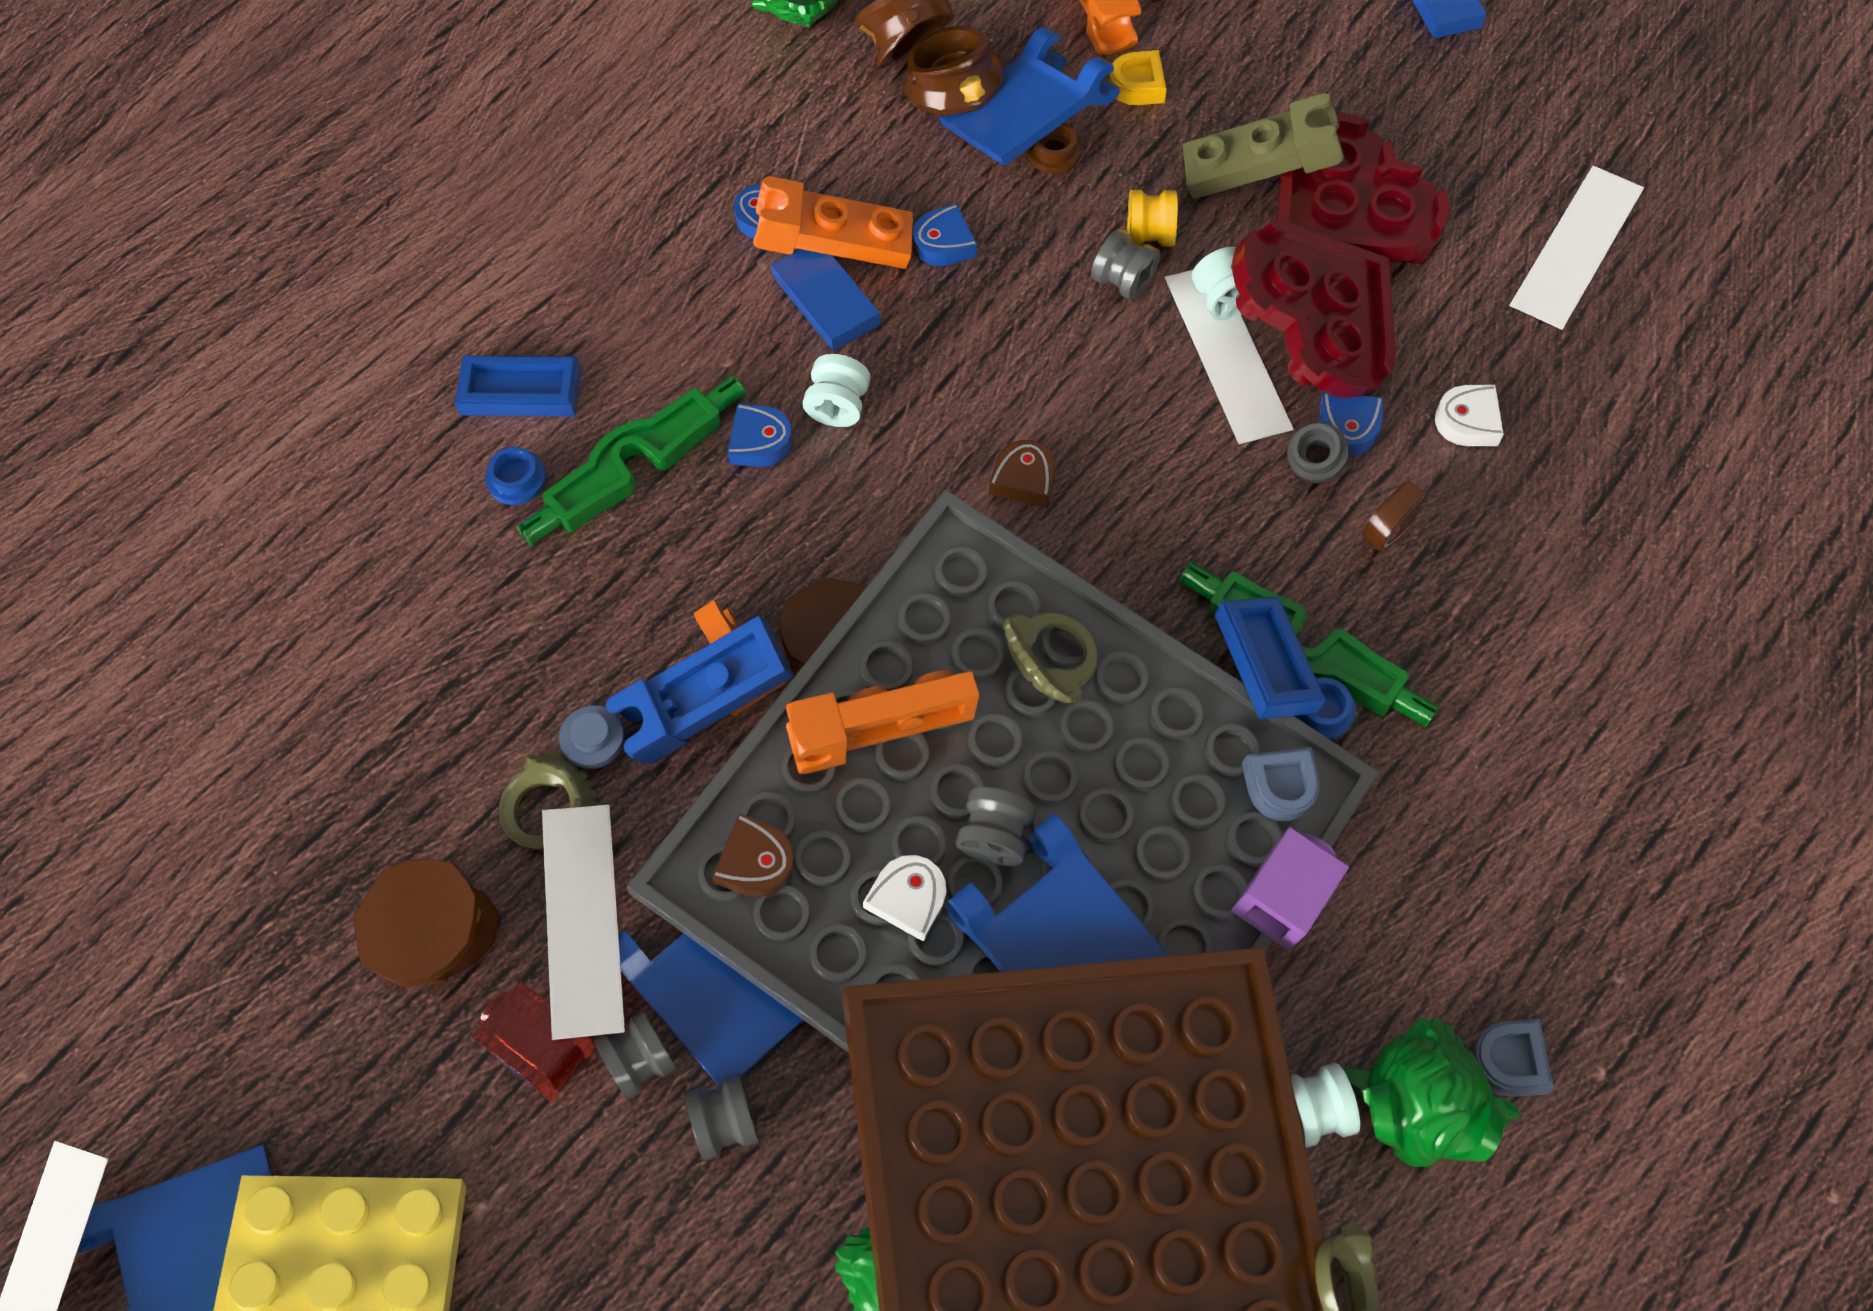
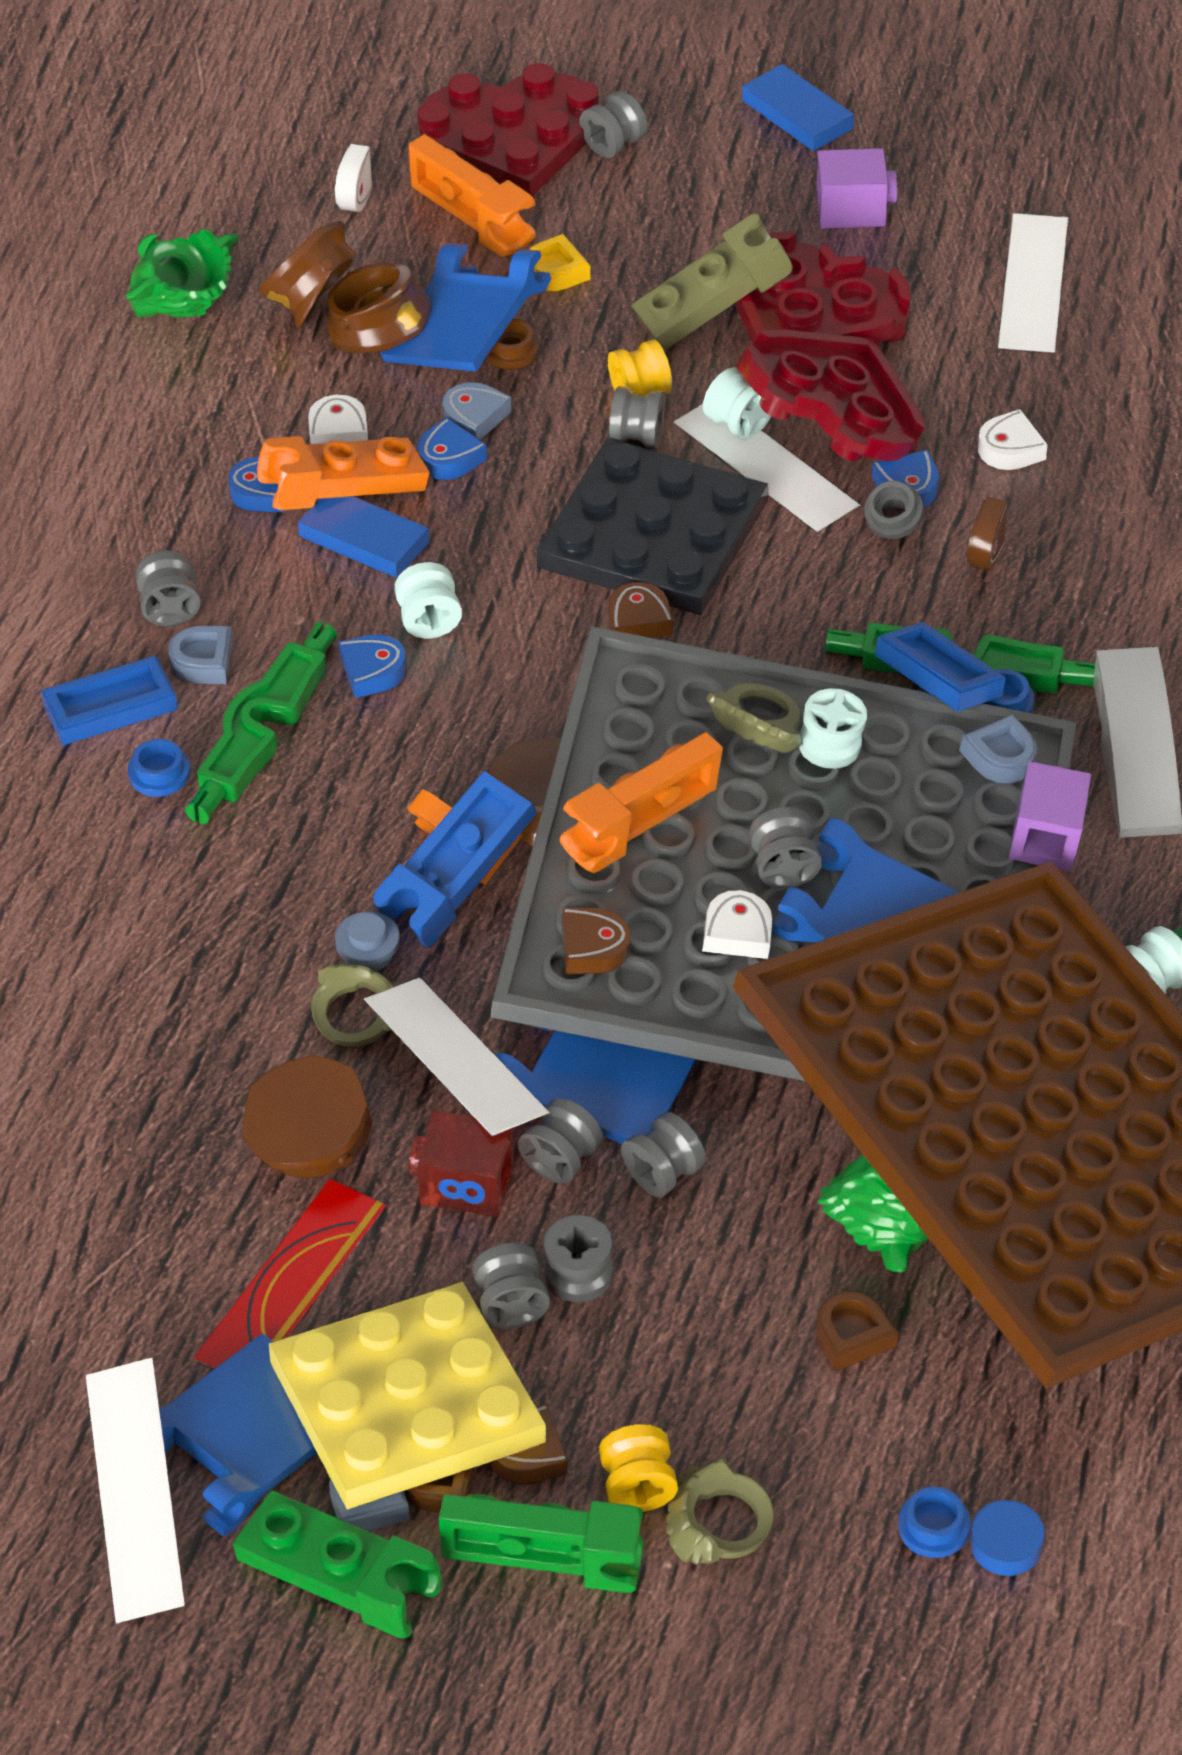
camera: 25 degrees left, 15 degrees down
none -> dark grey wheel [135,550,200,627]
none -> sand blue tile [168,626,233,684]
none -> red sticker [193,1179,387,1369]
none -> white tile [308,395,368,444]
none -> sand blue tile [442,382,512,440]
none -> dark grey wheel [472,1243,550,1329]
none -> black plate [537,438,768,615]
none -> dark grey wheel [544,1215,613,1303]
none -> light aqua wheel [799,688,867,769]
none -> medium lavender brick [816,148,897,229]
none -> light grey slope [1093,647,1182,838]

